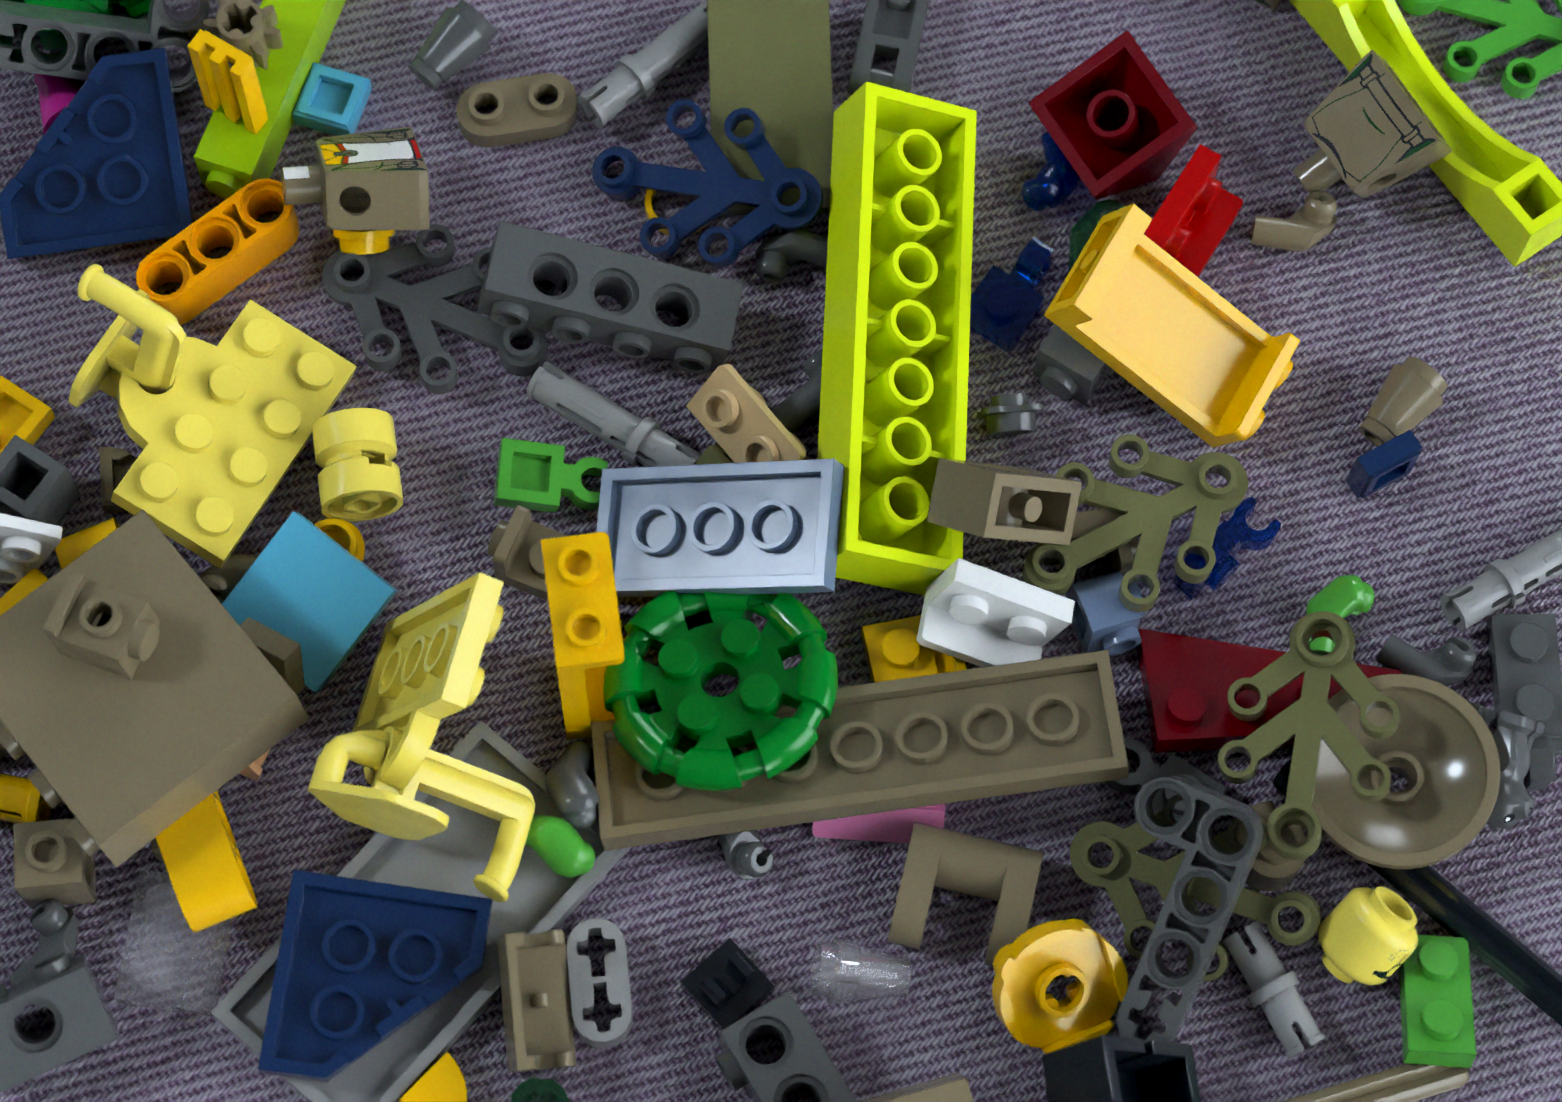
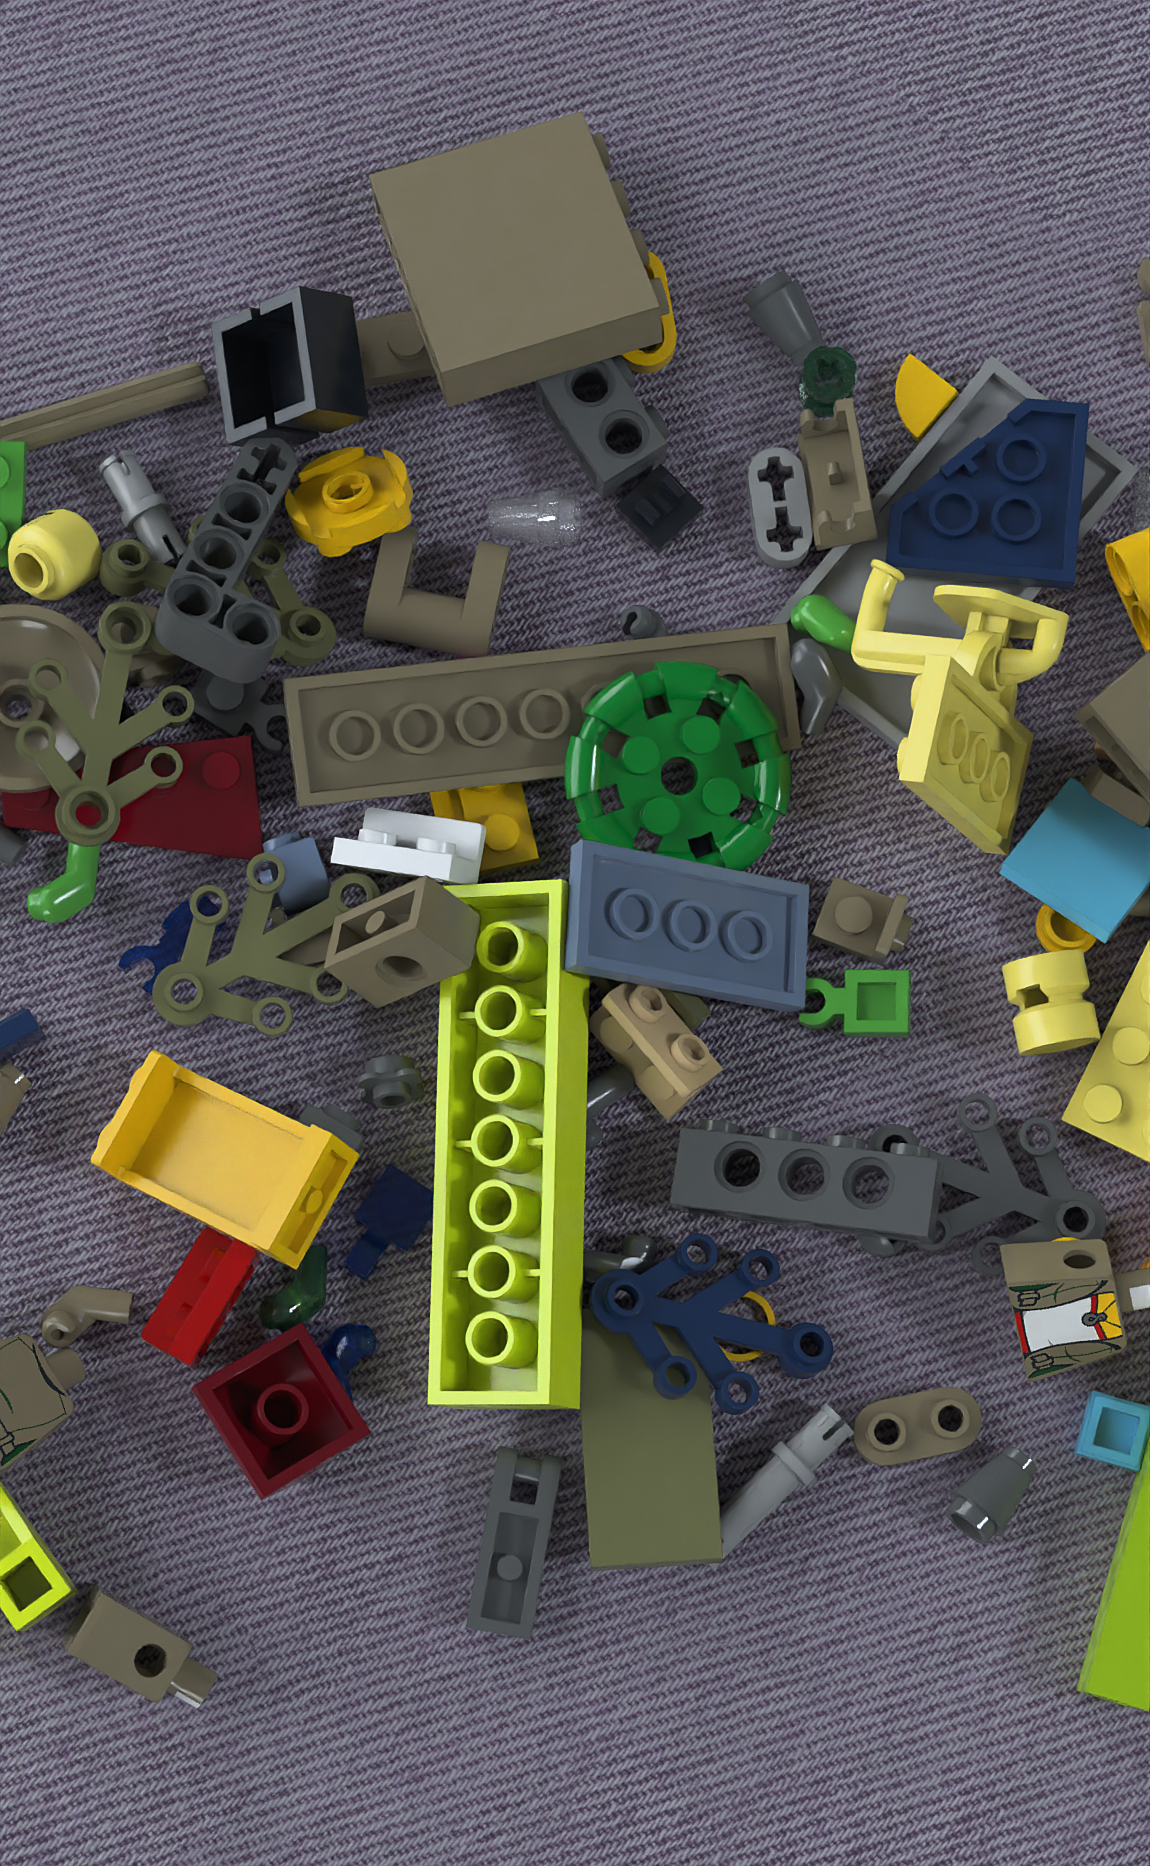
camera: 175 degrees right, 10 degrees up
light grey pin [526,361,702,467] -> none
yellow panel [541,532,625,740] -> none

